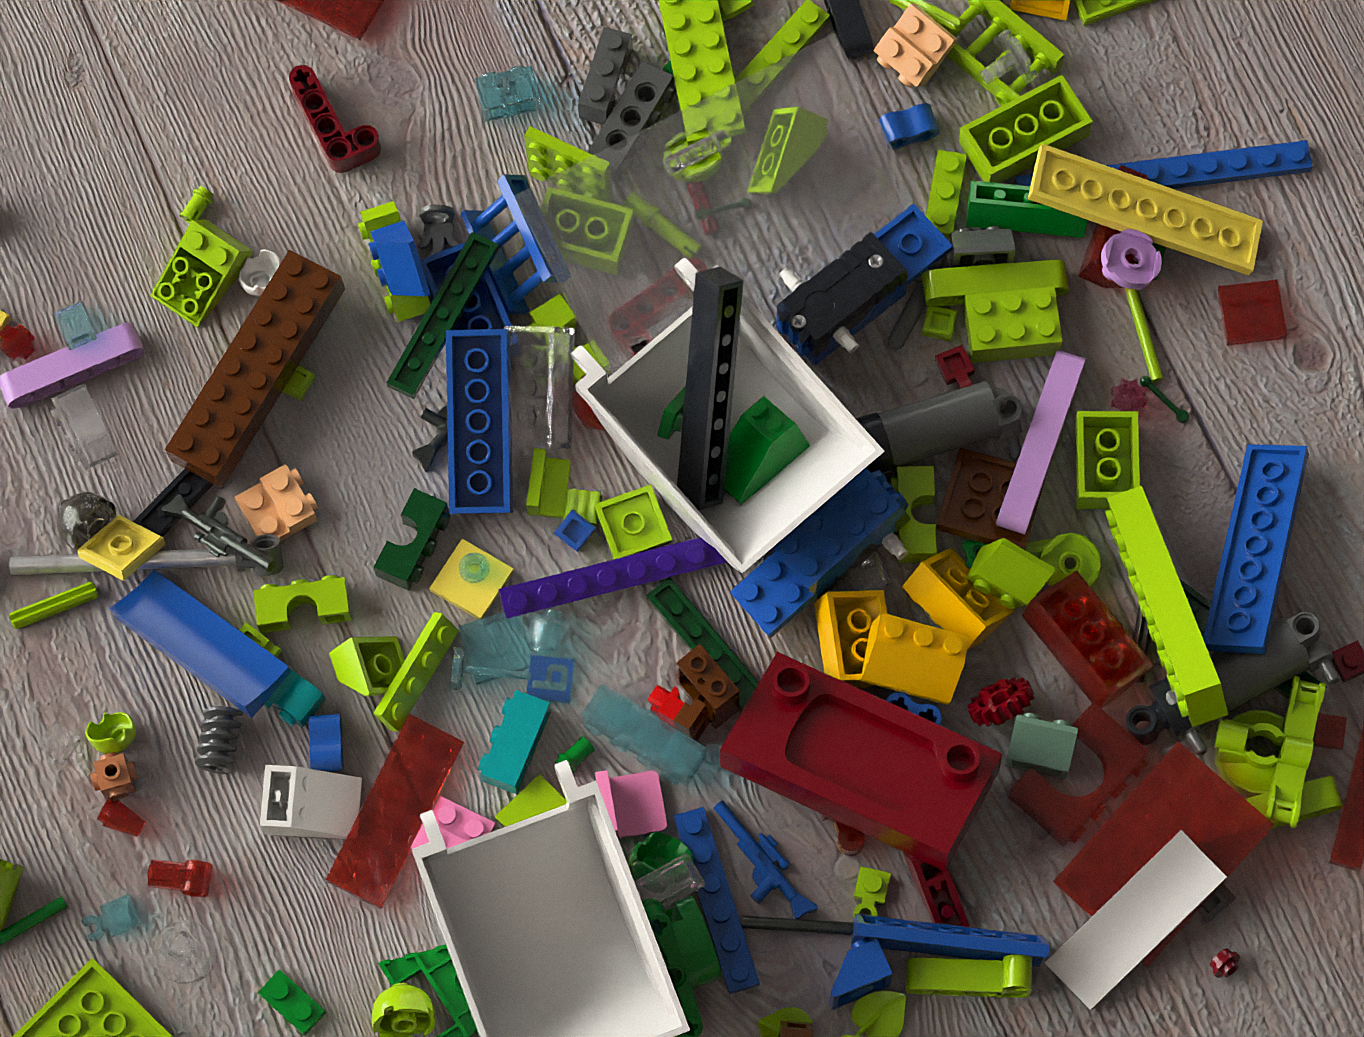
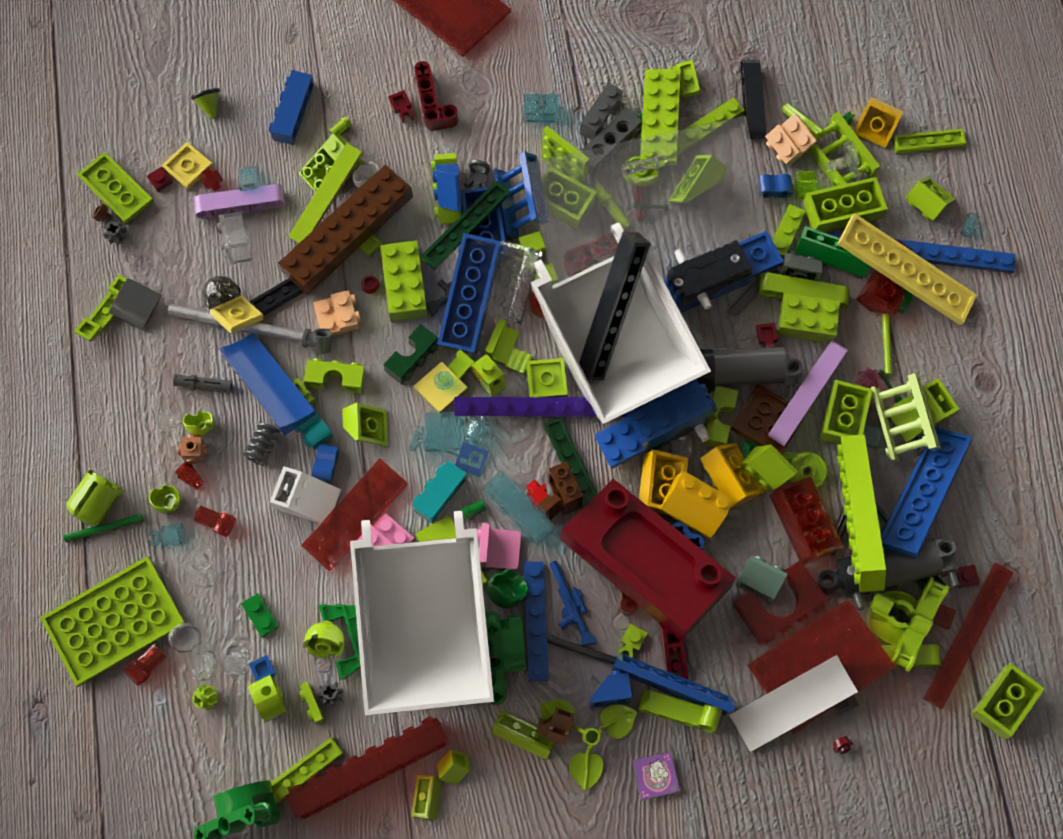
camera: 10 degrees right, 0 degrees up
lime axle [9,582,98,629] -> none
pearl dark grey piece [162,494,275,572] -> none
lime plate [373,612,459,732] -> none
blue tile [554,509,596,552] -> none
clear slope [634,853,706,908] -> none
green plate [657,386,686,440] -> none
green slope [724,396,810,505] -> none
lime tile [921,306,958,342] -> none
dark red gear [967,677,1035,727] -> none
lavender plate [1101,229,1162,290] -> none
clear red plate [1217,279,1287,346] -> none
none -> lime hair [149,484,182,514]
none -> dark grey pin [173,374,233,392]
none -> blue brick [269,70,314,145]
none -> lime tile [288,143,363,243]
none -> dark red plate [361,276,380,294]
none -> lime brick [380,240,427,322]
none -> dark red plate [388,90,414,123]
none -> lime panel [448,349,475,380]
none -> lime torso [469,354,507,397]
none -> clear neon green brick [794,171,817,200]
none -> clear light blue plate [863,425,882,449]
none -> yellowish green fence [871,373,941,462]
none -> lime slope [887,378,960,443]
none -> lime slope [905,176,956,221]
none -> clear light blue pin [960,213,979,237]

